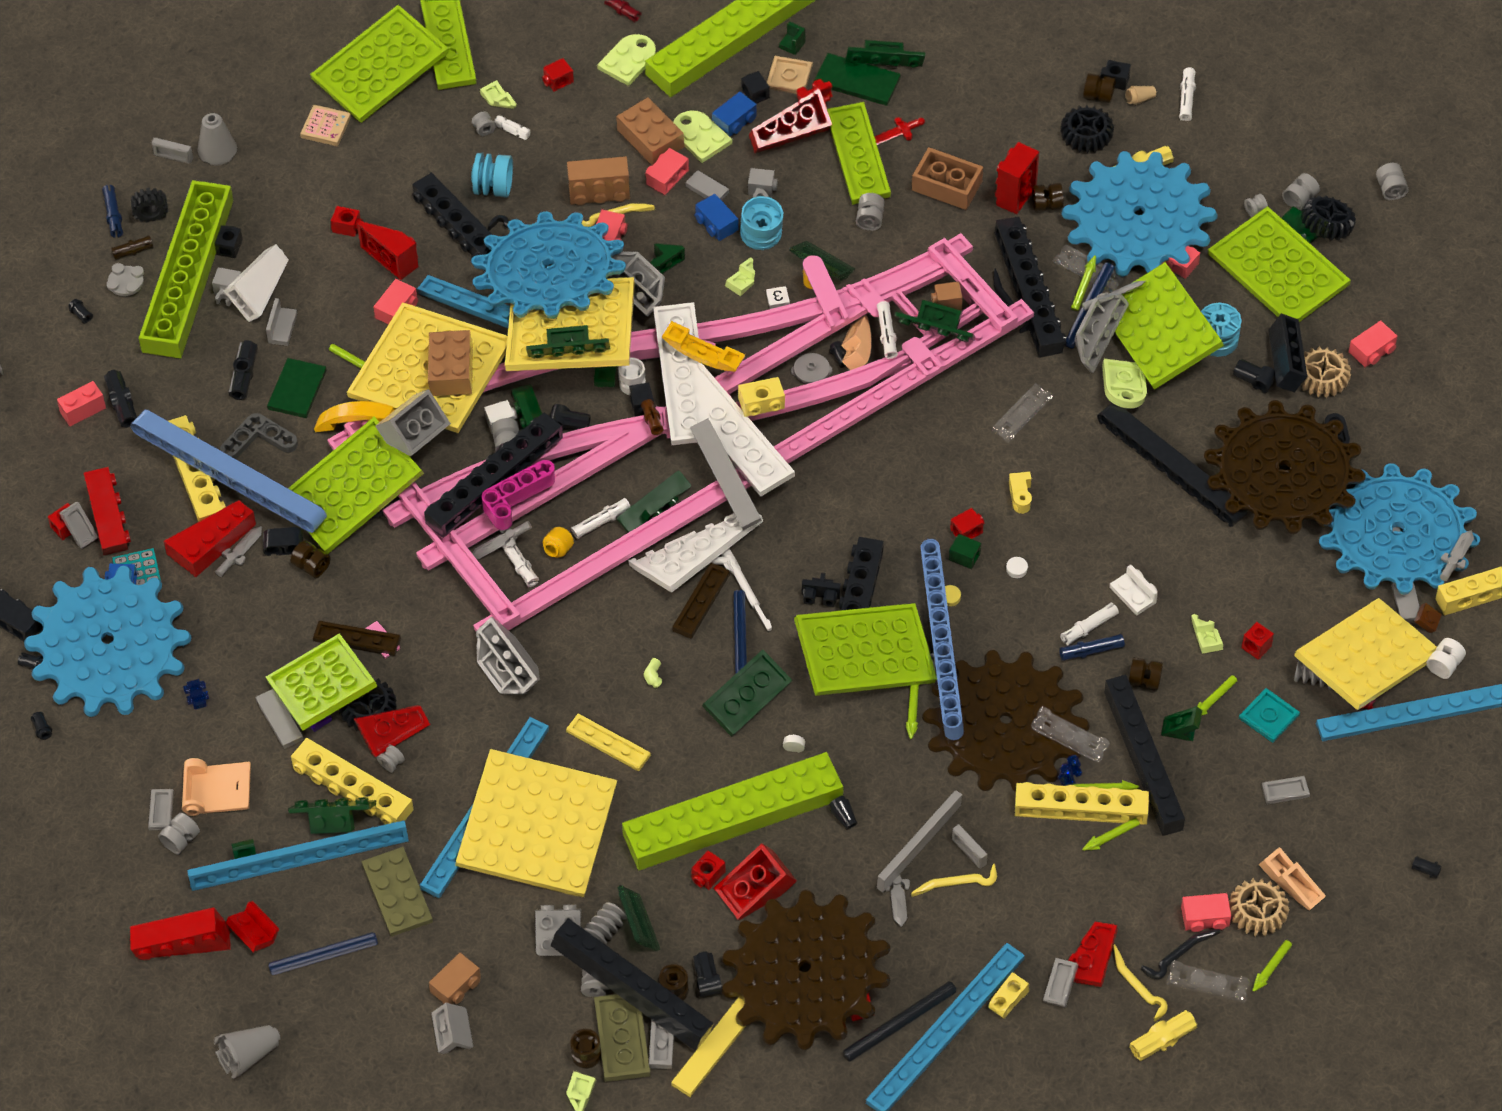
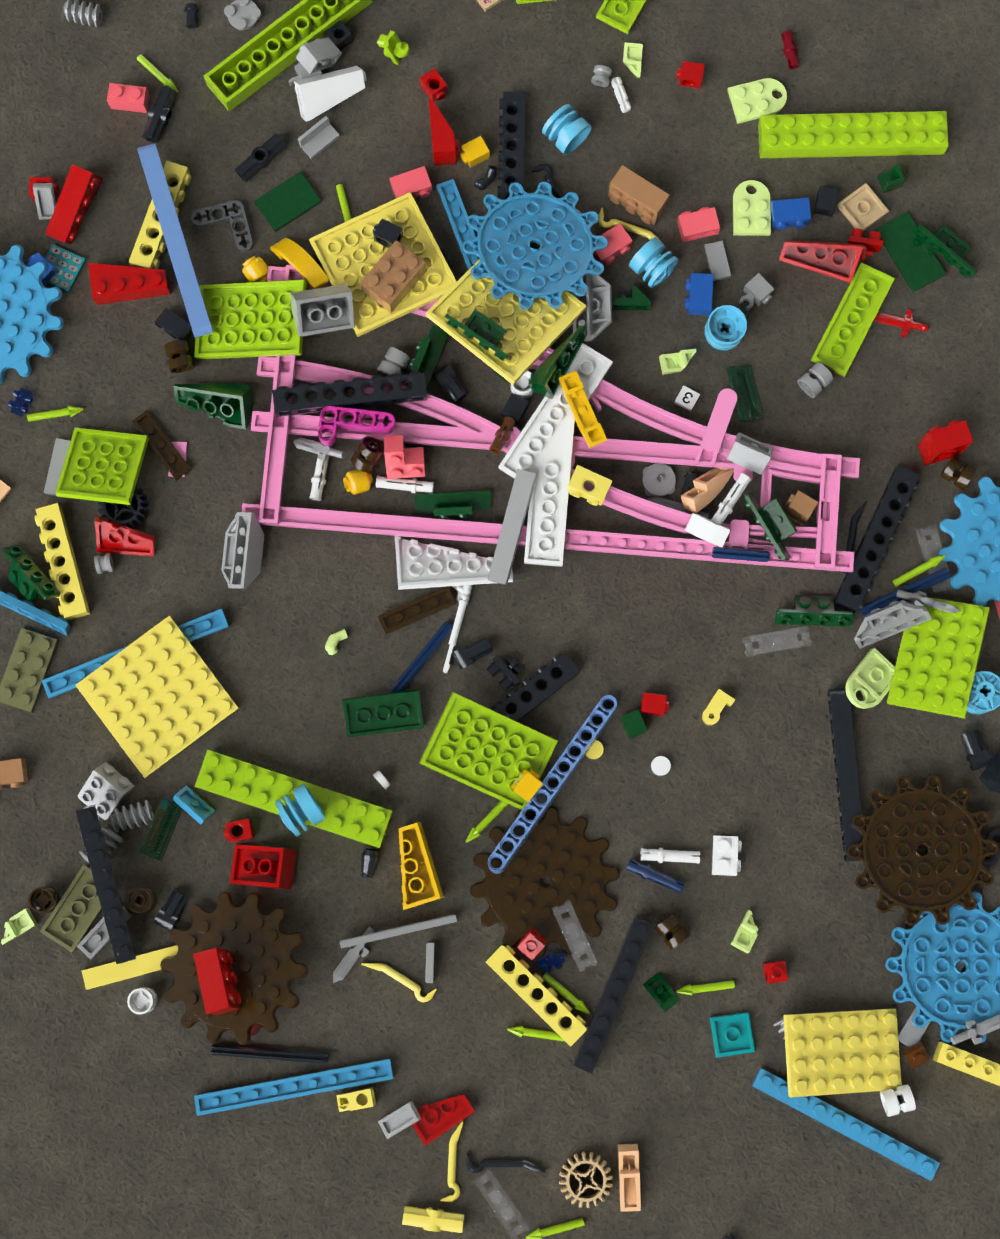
camera: 40 degrees right, 25 degrees up
light grey sword [215,526,262,577] -> none
white brick [484,400,517,433] -> none
light yellow tile [566,714,651,771] -> none
medium nougat brick [617,97,684,166] -> none
medium nougat brick [912,147,983,210] -> none
coral brick [1181,893,1231,932] -> none
light grey tile [1261,776,1310,804] -> none
none -> lime piece [27,406,84,422]
none -> white wheel [127,987,158,1014]
none -> lime piece [137,54,178,92]
none -> dark azure plate [172,785,215,824]
none -> dark green wedge [173,383,253,430]
none -> red brick [193,948,242,1015]
none -> yellow head [242,256,268,283]
none -> medium azure wheel [275,784,326,837]
none -> light grey brick [296,37,342,74]
none -> dark brown wheel [351,436,384,473]
none -> black brick [372,218,403,248]
none -> lime hips [377,30,410,65]
none -> coral brick [384,435,425,479]
none -> yellow wedge [399,822,444,910]
none -> black piece [452,637,493,670]
none -> yellow brick [460,136,490,168]
none -> black arm [474,165,497,190]
none -> yellow brick [510,769,543,802]
none -> brick [517,927,547,960]
none -> dark green wedge [529,325,587,399]
none -> medium azure wheel [629,237,679,288]
none -> white slope [685,513,730,547]
none -> dark blue axle [712,547,770,562]
none -> panel [727,432,773,474]
none -> dark green bracket [775,595,854,627]

